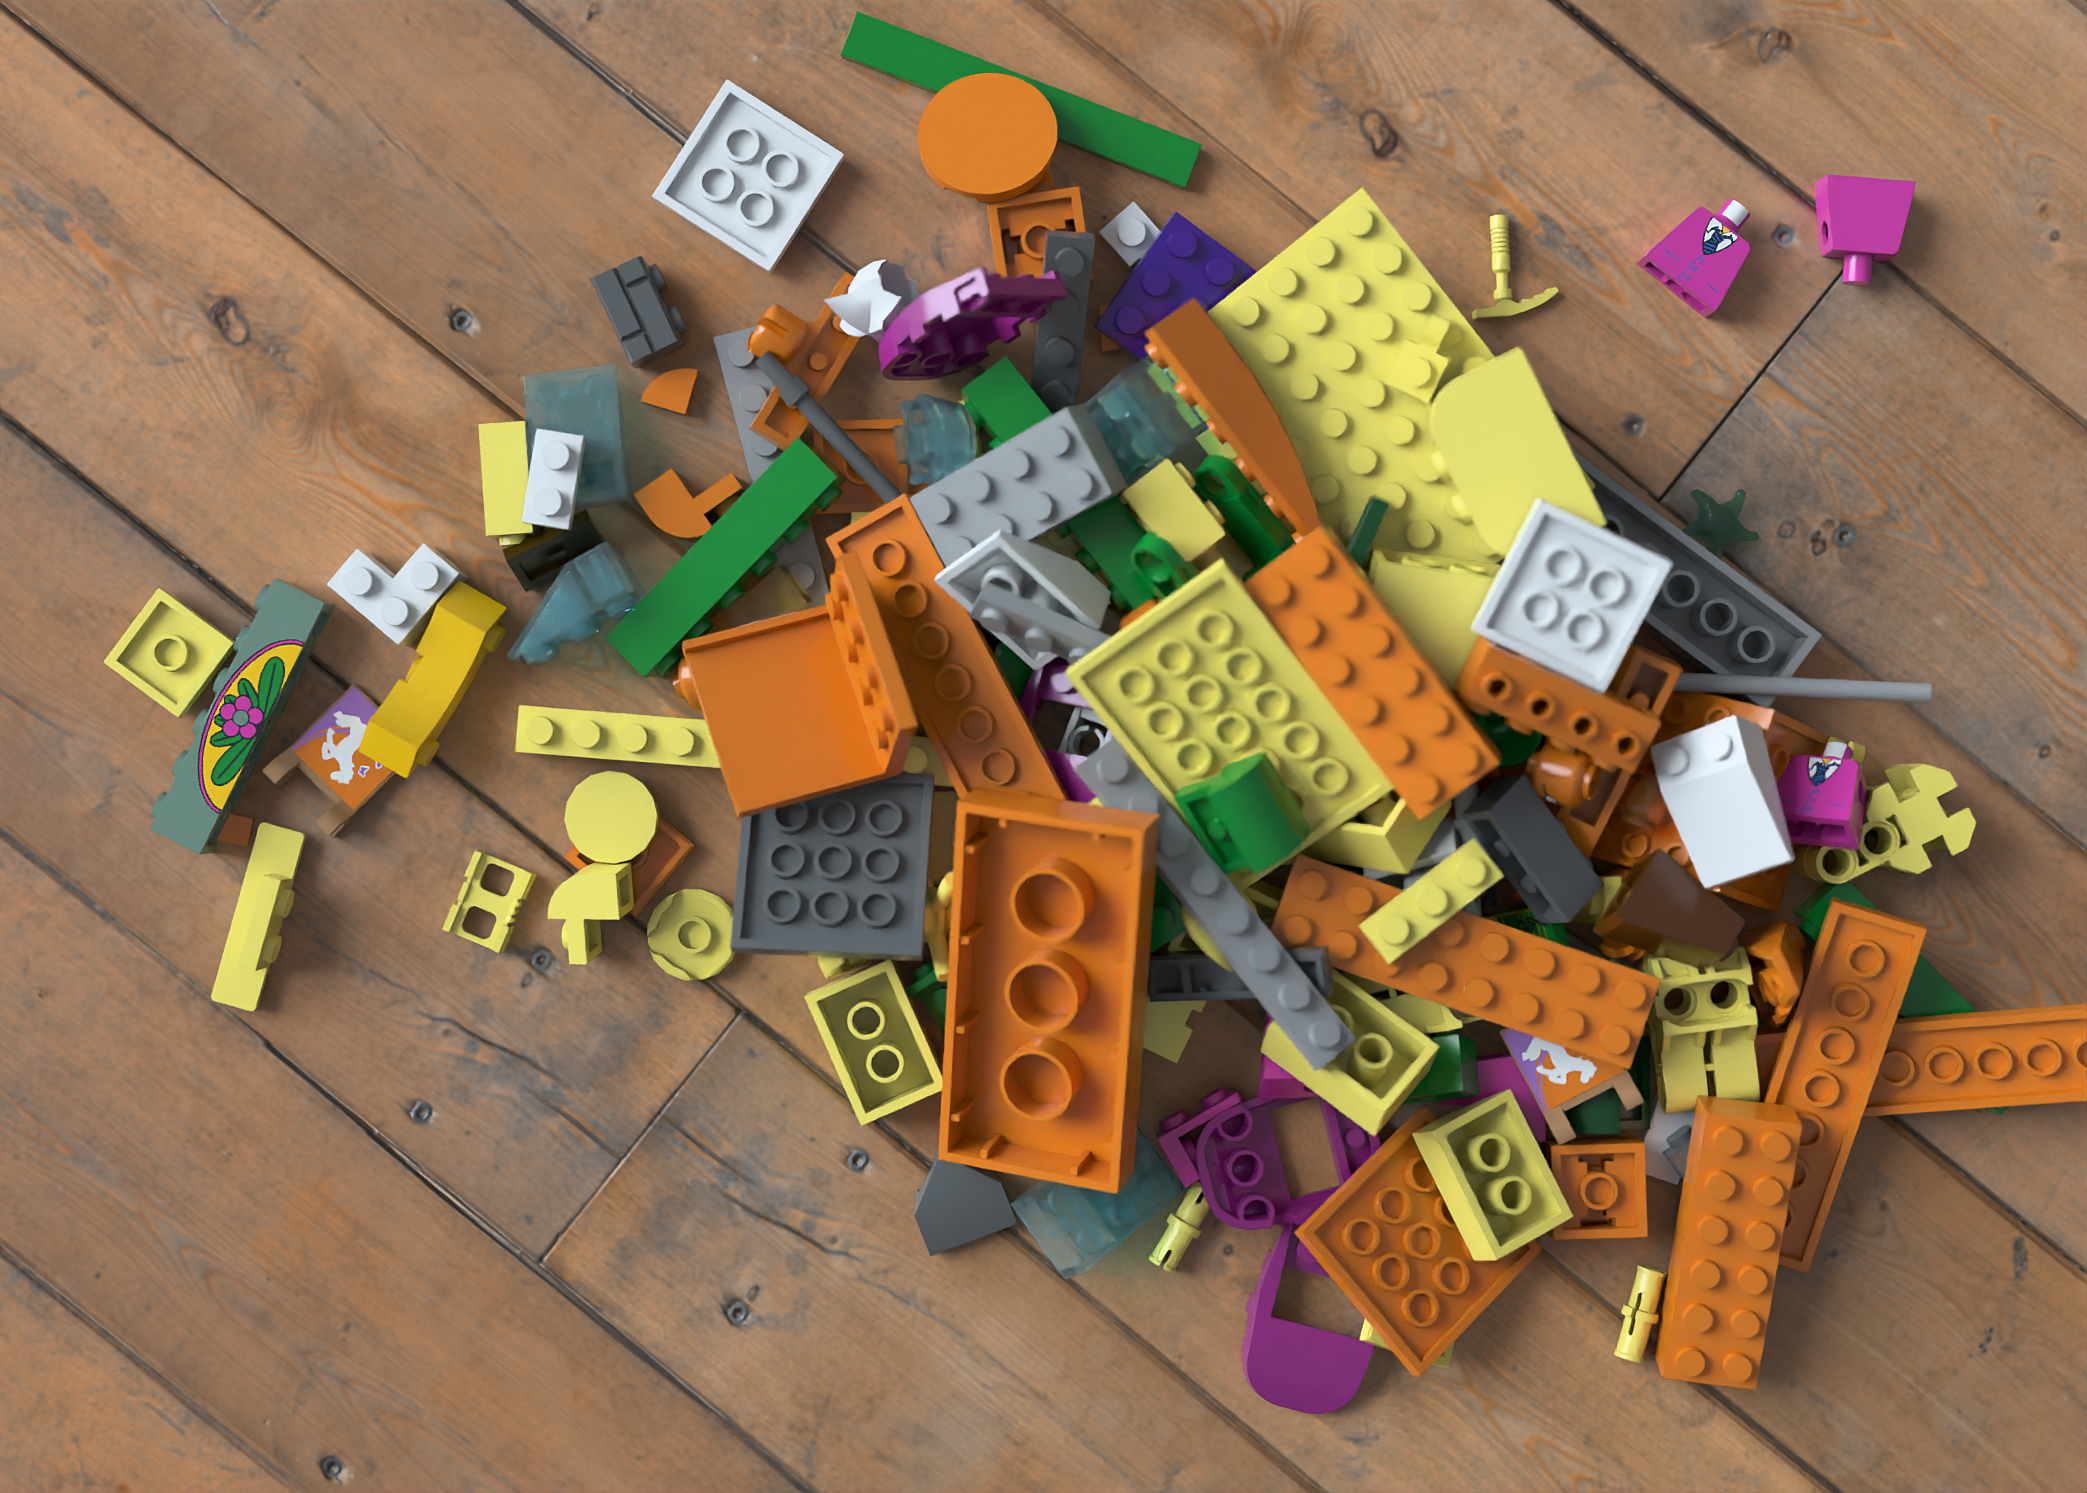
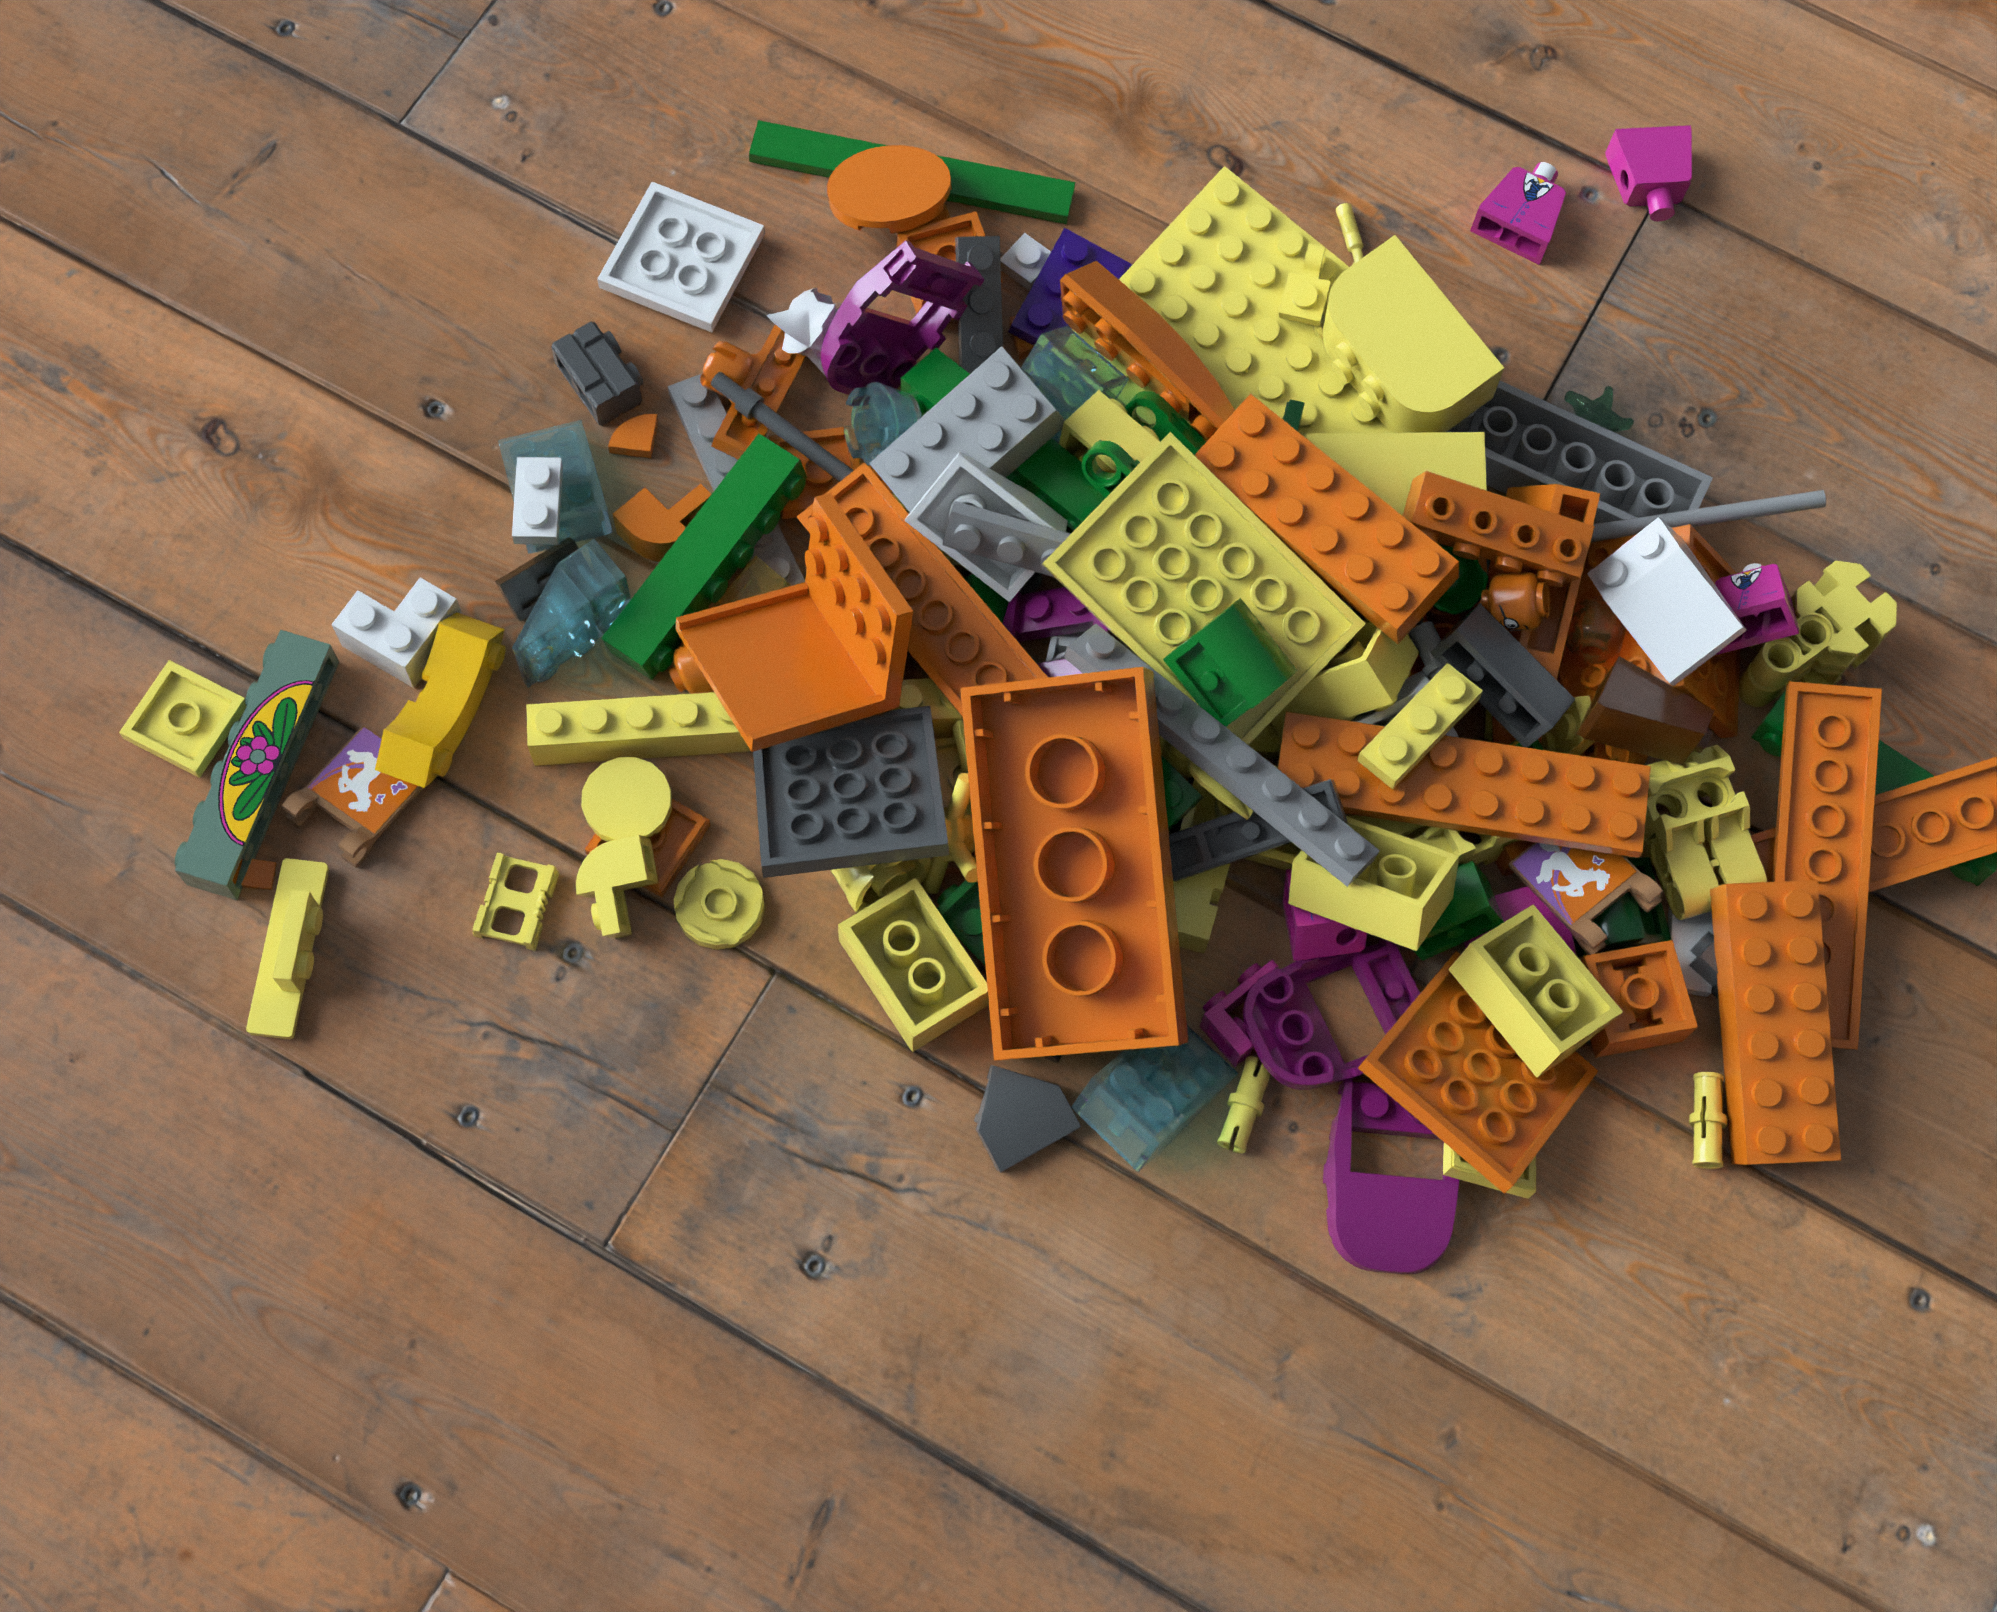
camera: 15 degrees left, 20 degrees down
light yellow brick [478,421,540,547] -> none
white plate [1471,497,1673,693] -> none
orange wedge [1736,918,1806,1028] -> none

